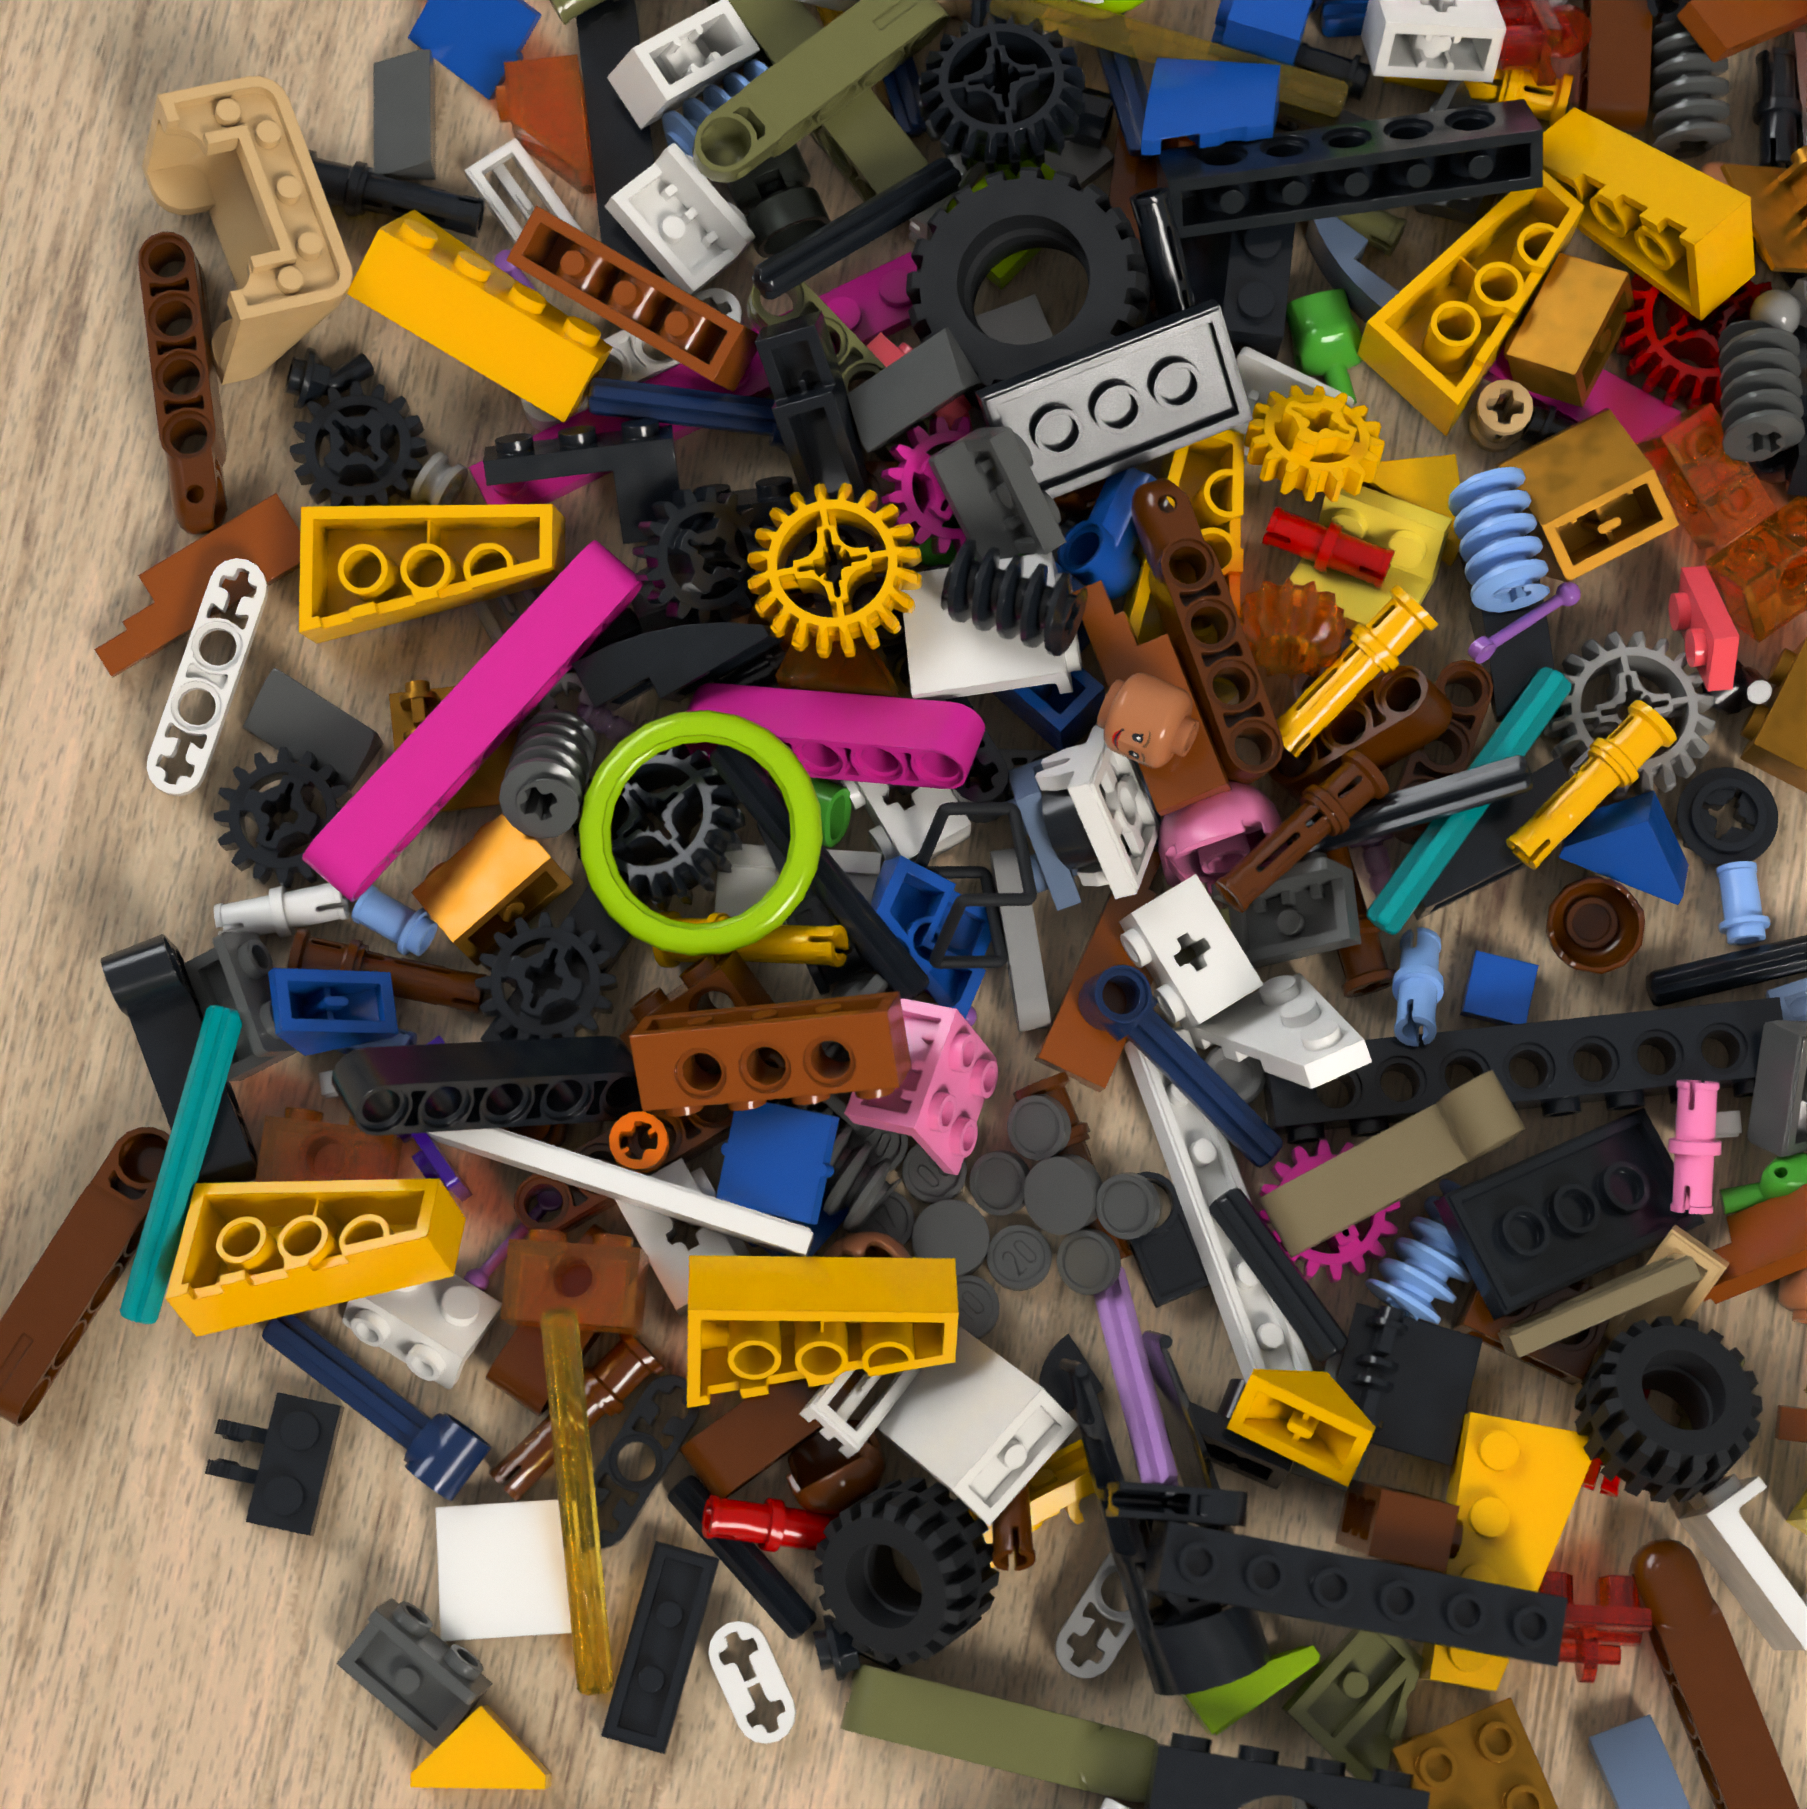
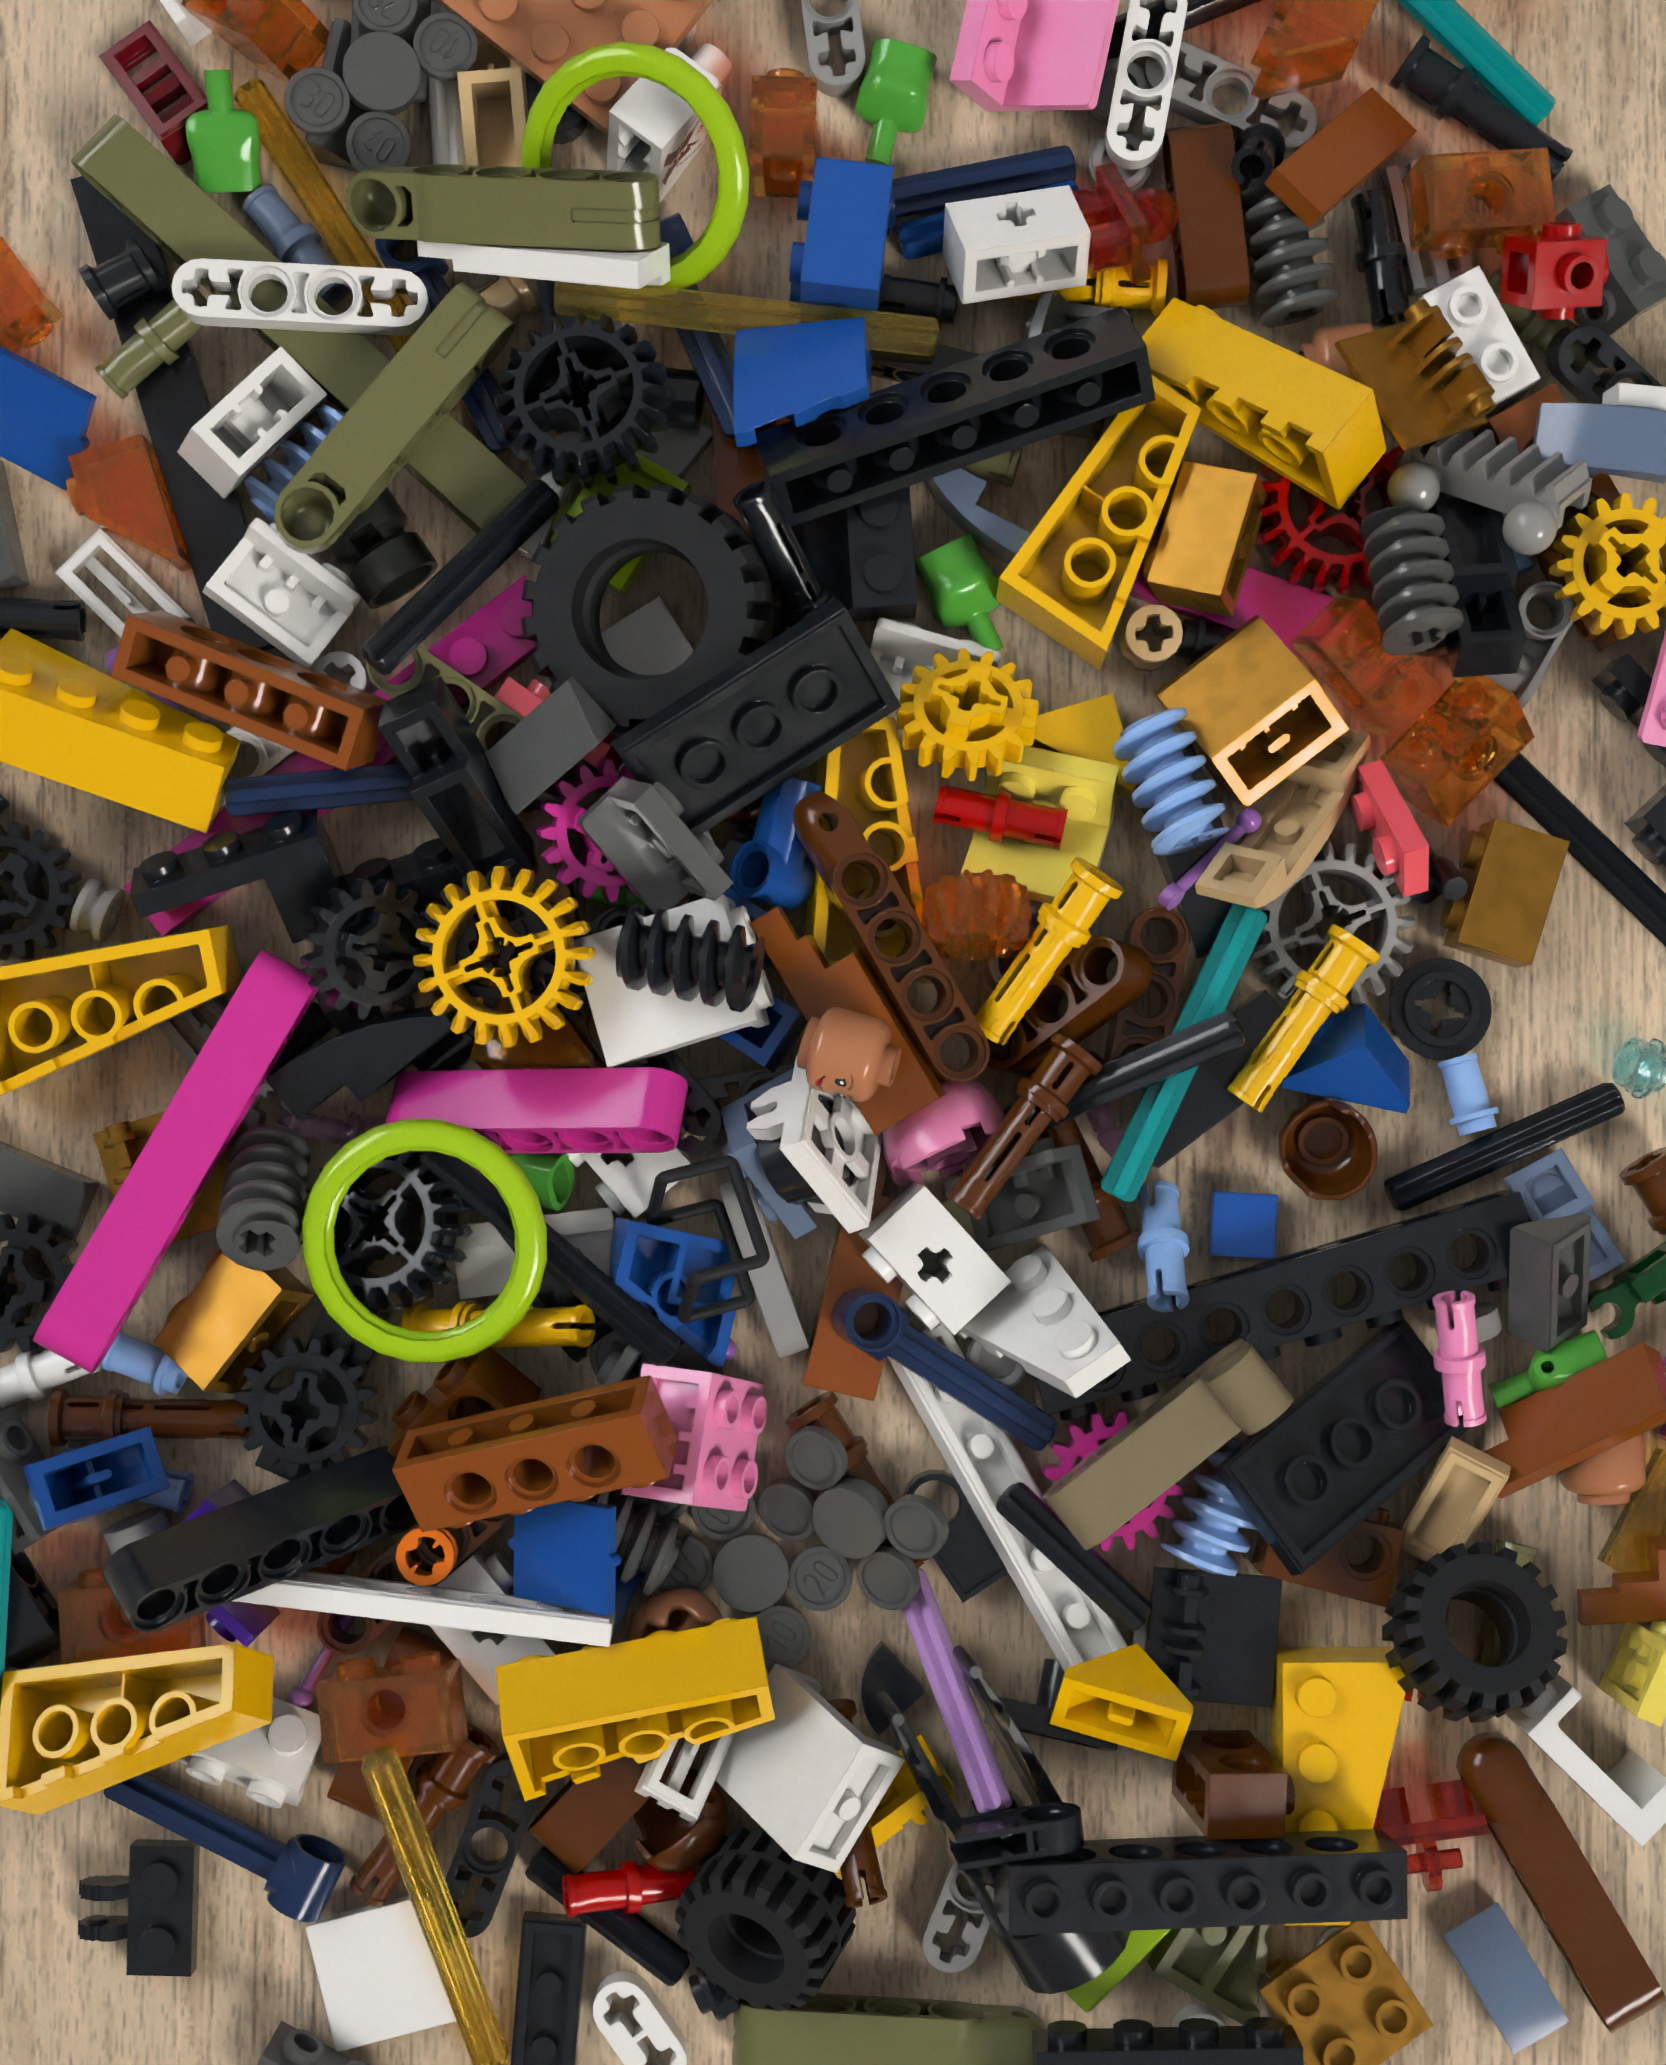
camera: 10 degrees left, 10 degrees up
dark tan tile [1497,1253,1702,1358] -> none
none -> tan slope [1195,729,1371,909]

